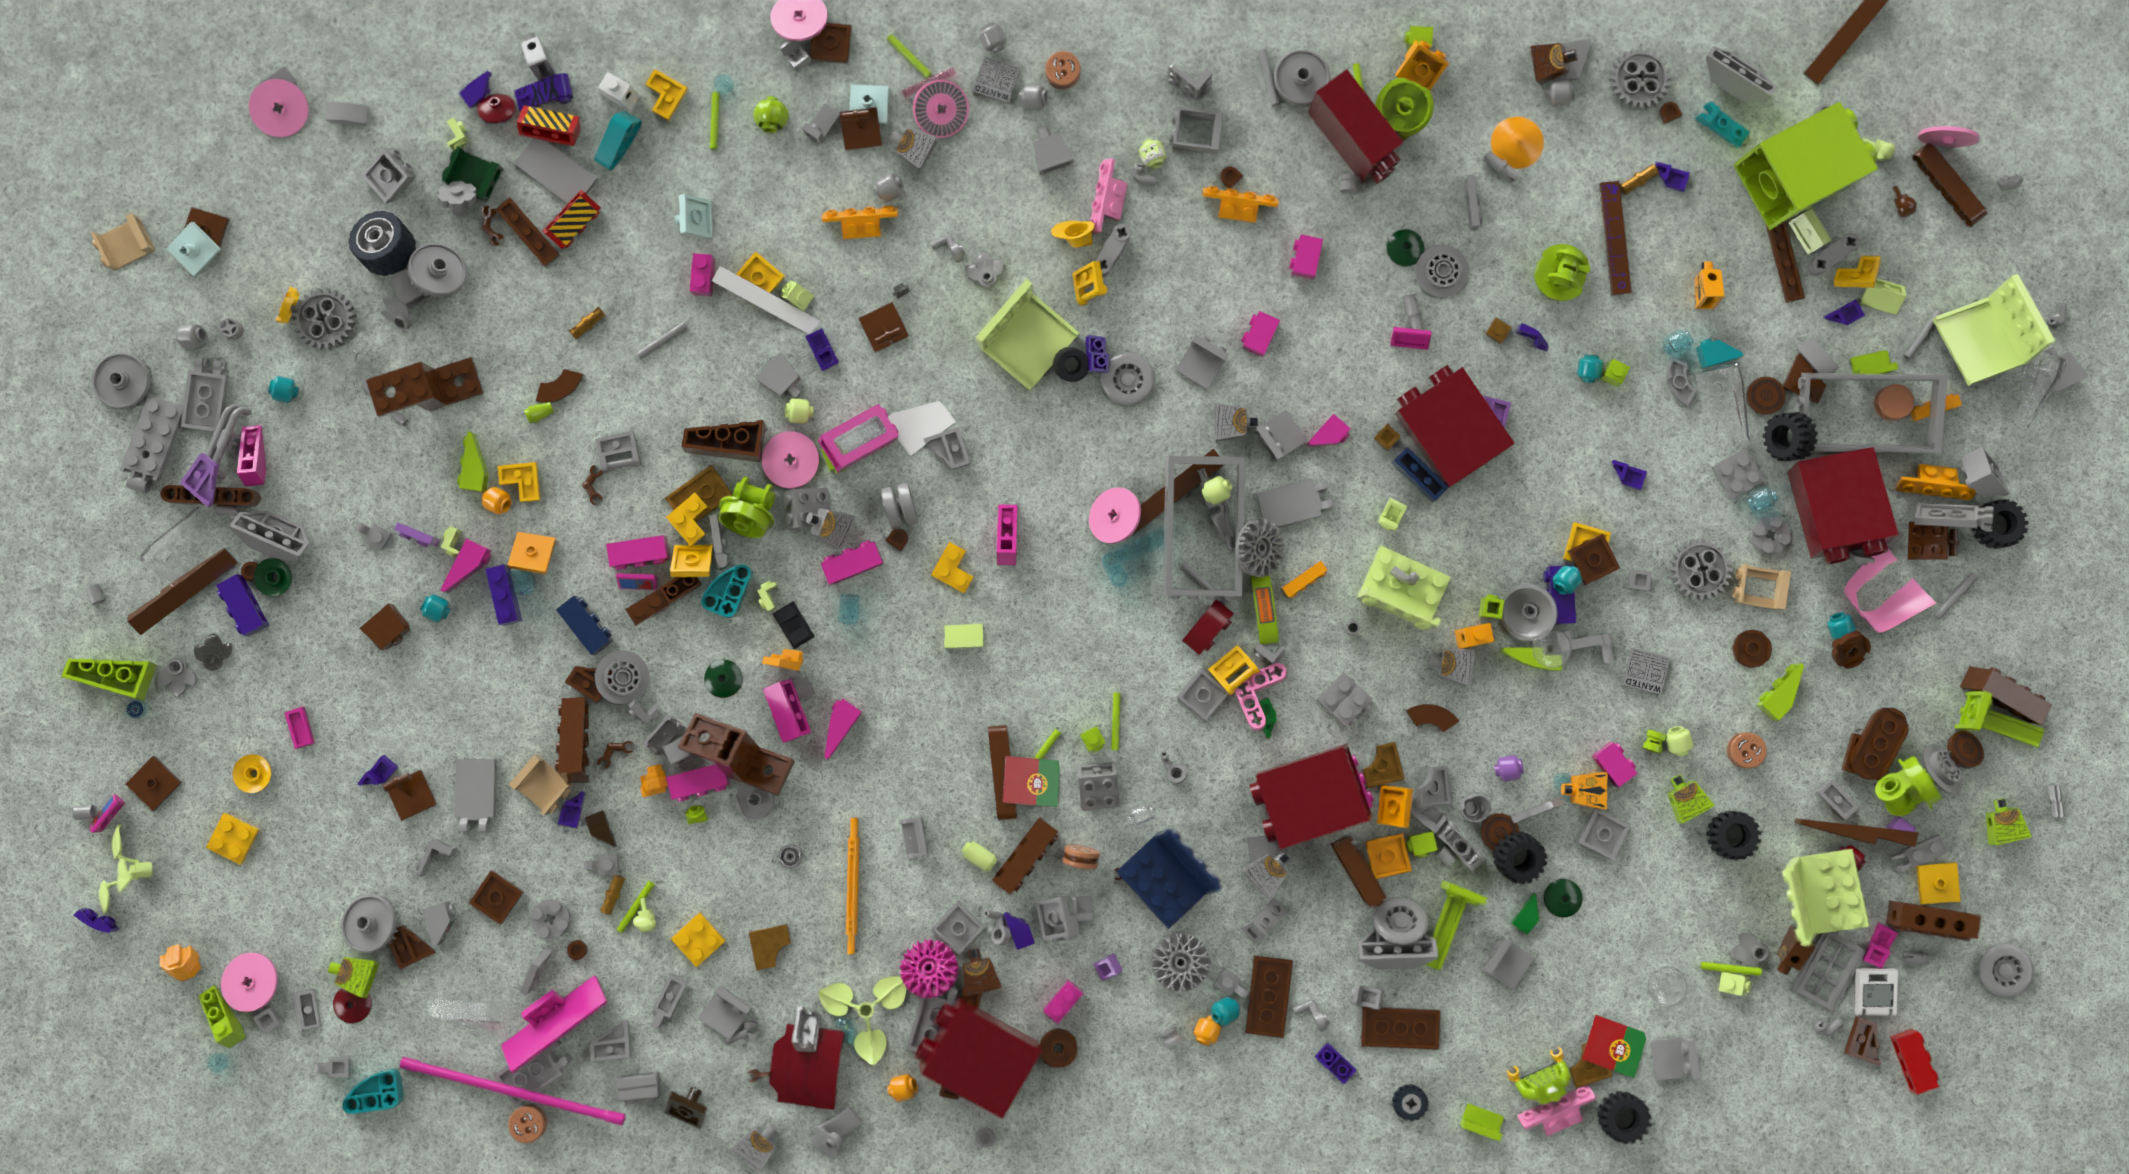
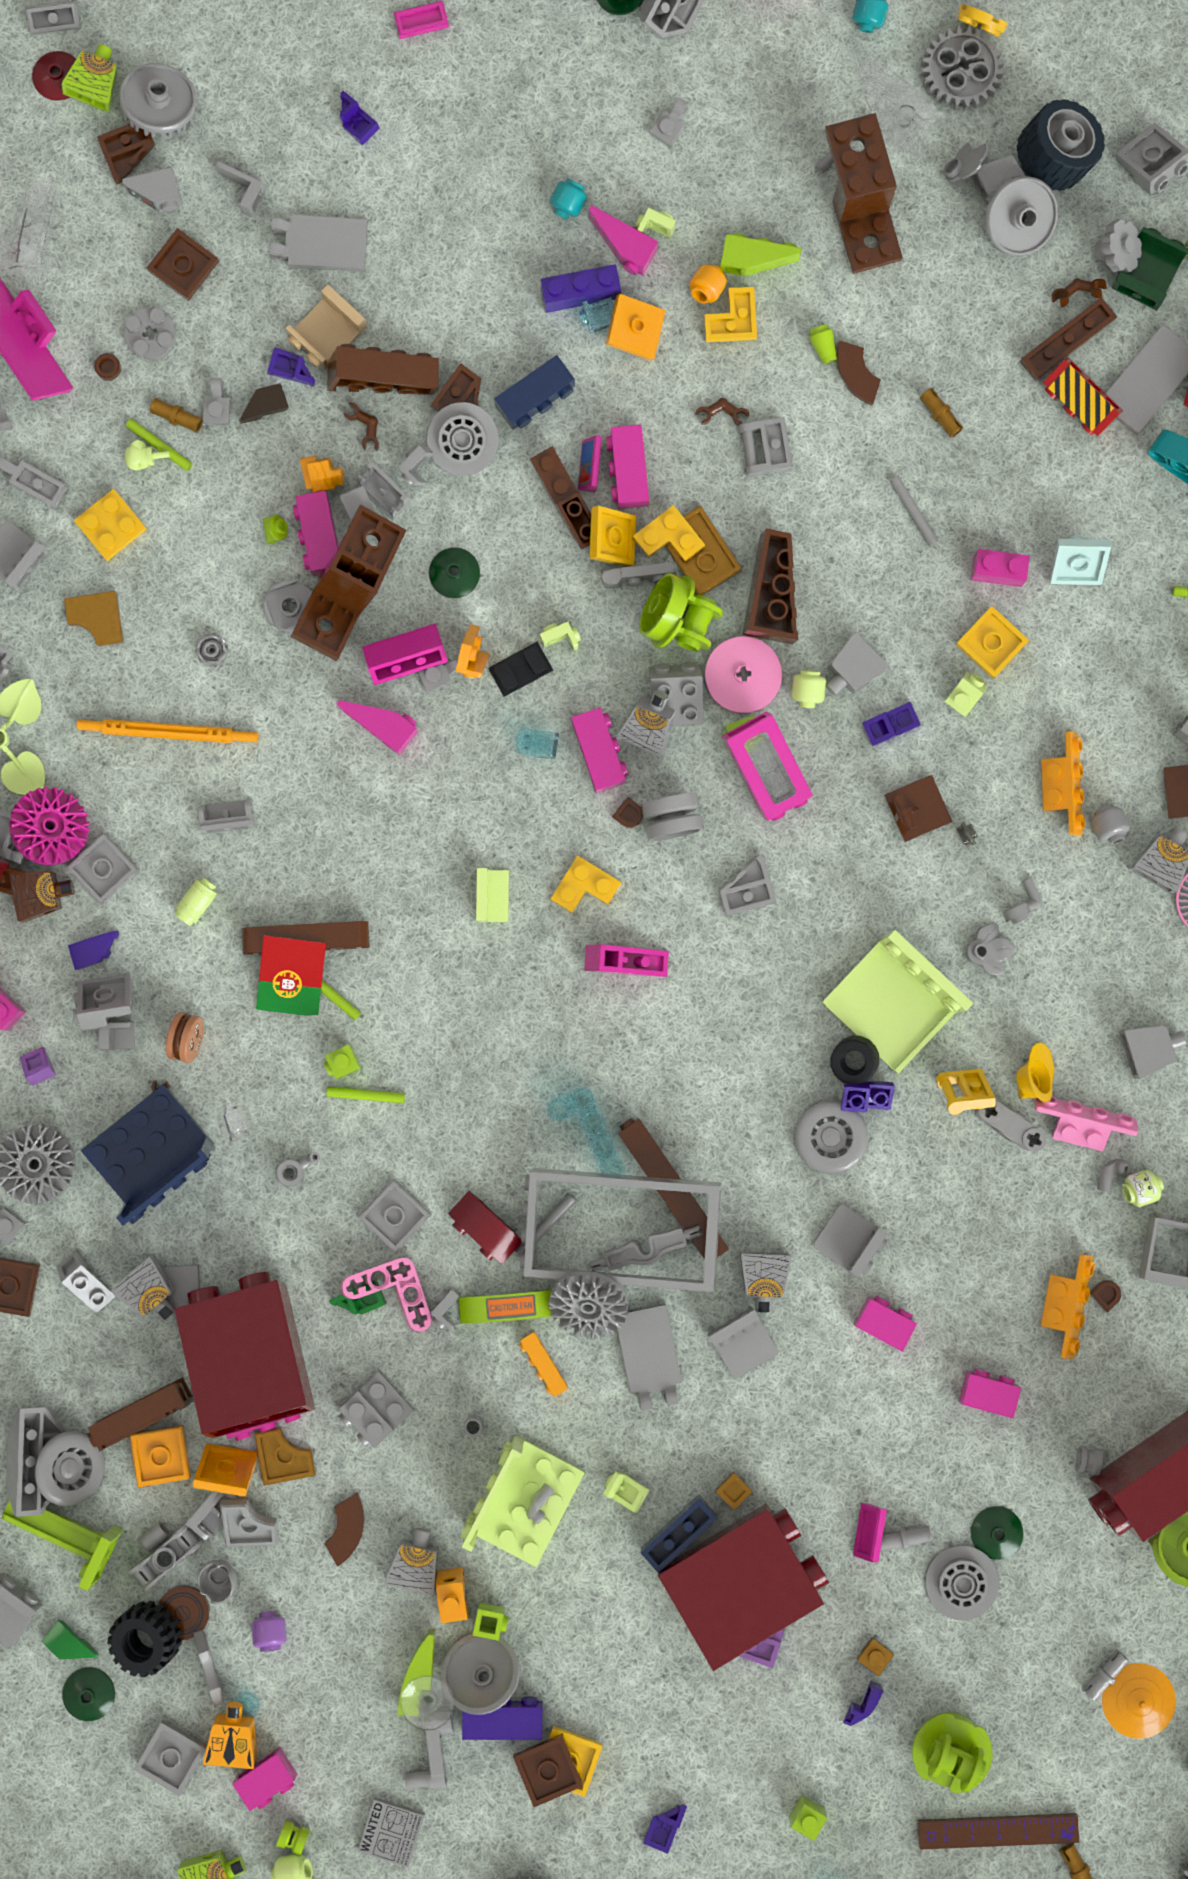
camera: 90 degrees right, 0 degrees up
reddish brown torso [359,603,411,650] -> none
reddish brown plate [383,770,437,821] -> none
medium lavender plate [394,523,440,547] -> none
light grey wing [519,945,554,996] -> none
teal beam [701,564,753,618] -> none
white sticker [712,266,820,334] -> none
white sticker [888,401,956,456] -> none
light grey plate [983,910,1010,945] -> none
reddish brown wedge [992,817,1059,895] -> none
light grey bracket [1077,762,1120,810] -> none
bright pink piece [1089,487,1141,544] -> none
yellowish green head [1202,476,1232,505] -> none
yellow plate [1208,645,1260,696] -> none
dark pink slope [1307,413,1351,447] -> none
lime brick [1406,831,1437,858] -> none
light grey hinge [1464,174,1482,230] -> none
teal head [1553,566,1582,595] -> none
teal head [1577,355,1604,383] -> none
light grey plate [1628,569,1652,591] -> none

